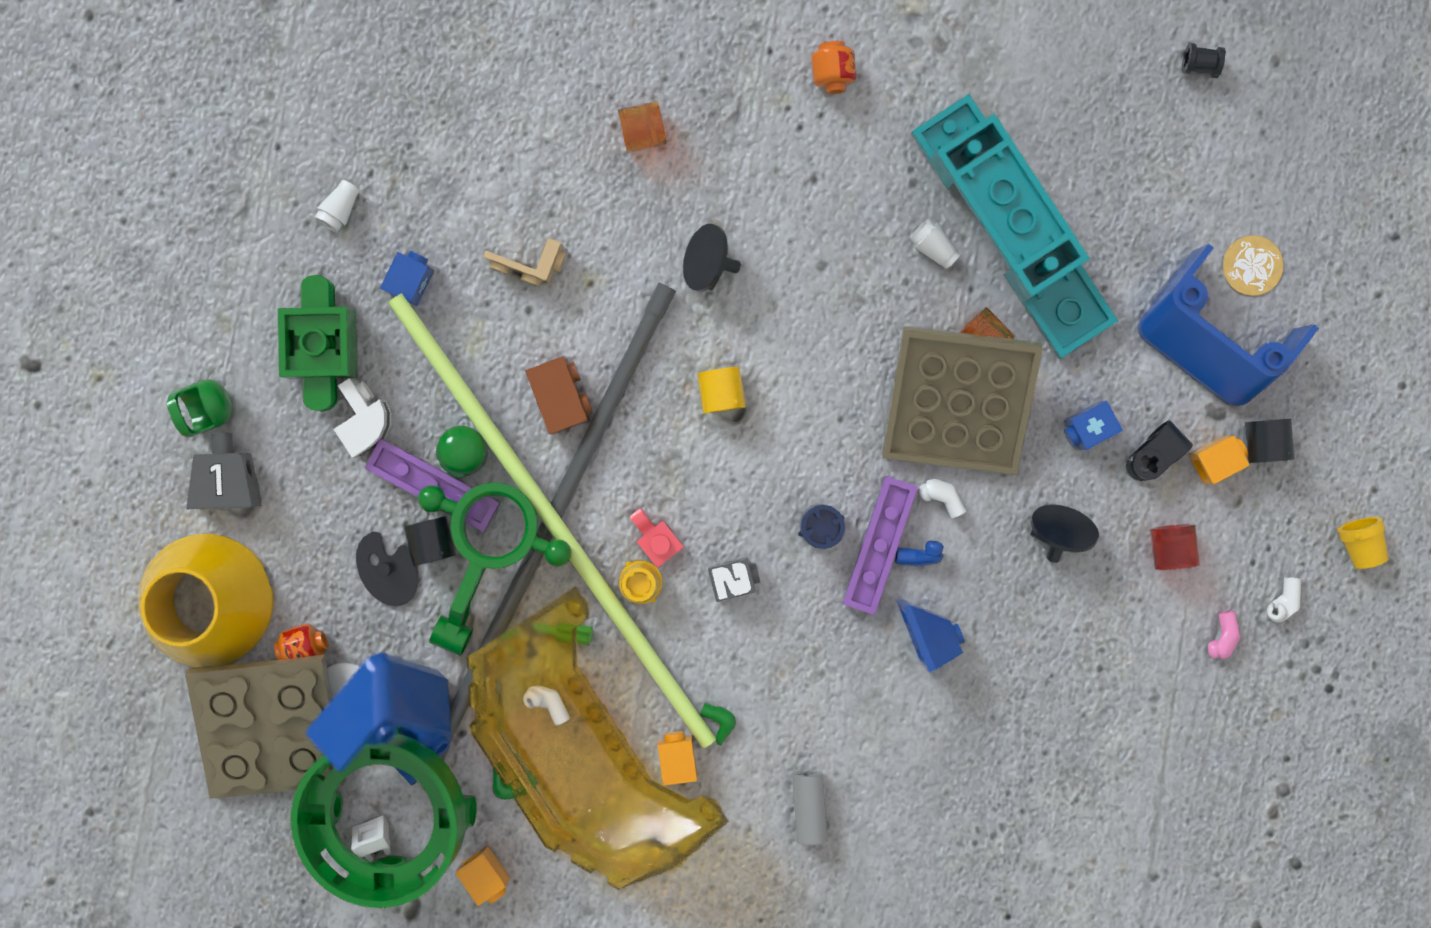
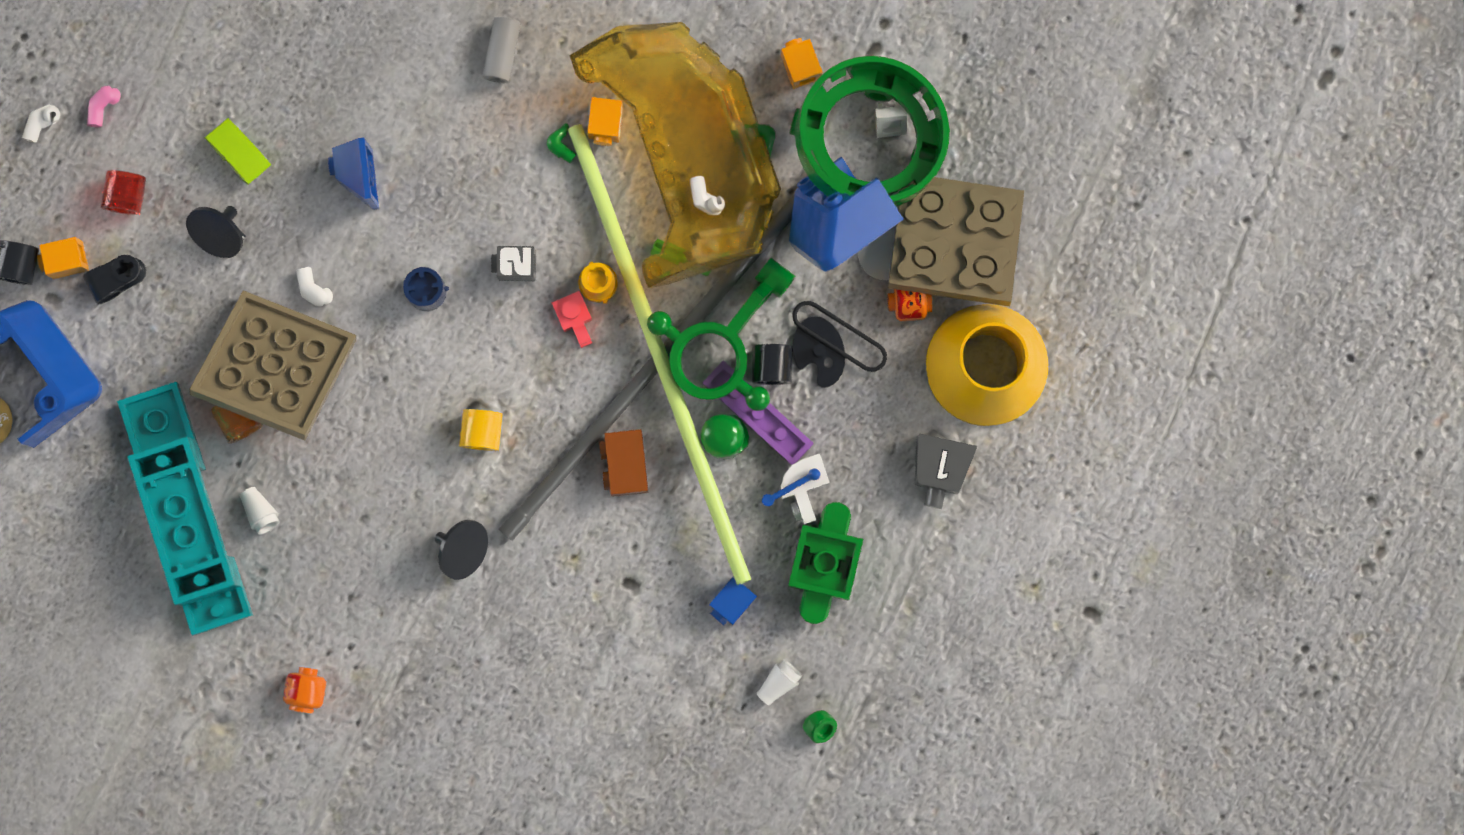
camera: 165 degrees left, 5 degrees down
green helmet [167,380,233,437] -> none
tan bracket [483,238,567,287] -> none
clear orange piece [618,100,667,153] -> none
medium lavender plate [842,476,918,615] -> none
blue arm [895,540,944,566] -> none
blue brick [1064,400,1123,450] -> none
none -> lime slope [204,118,271,185]
none -> blue hinge [762,468,821,507]
none -> black piece [792,301,887,372]
none -> green tile [803,710,837,744]

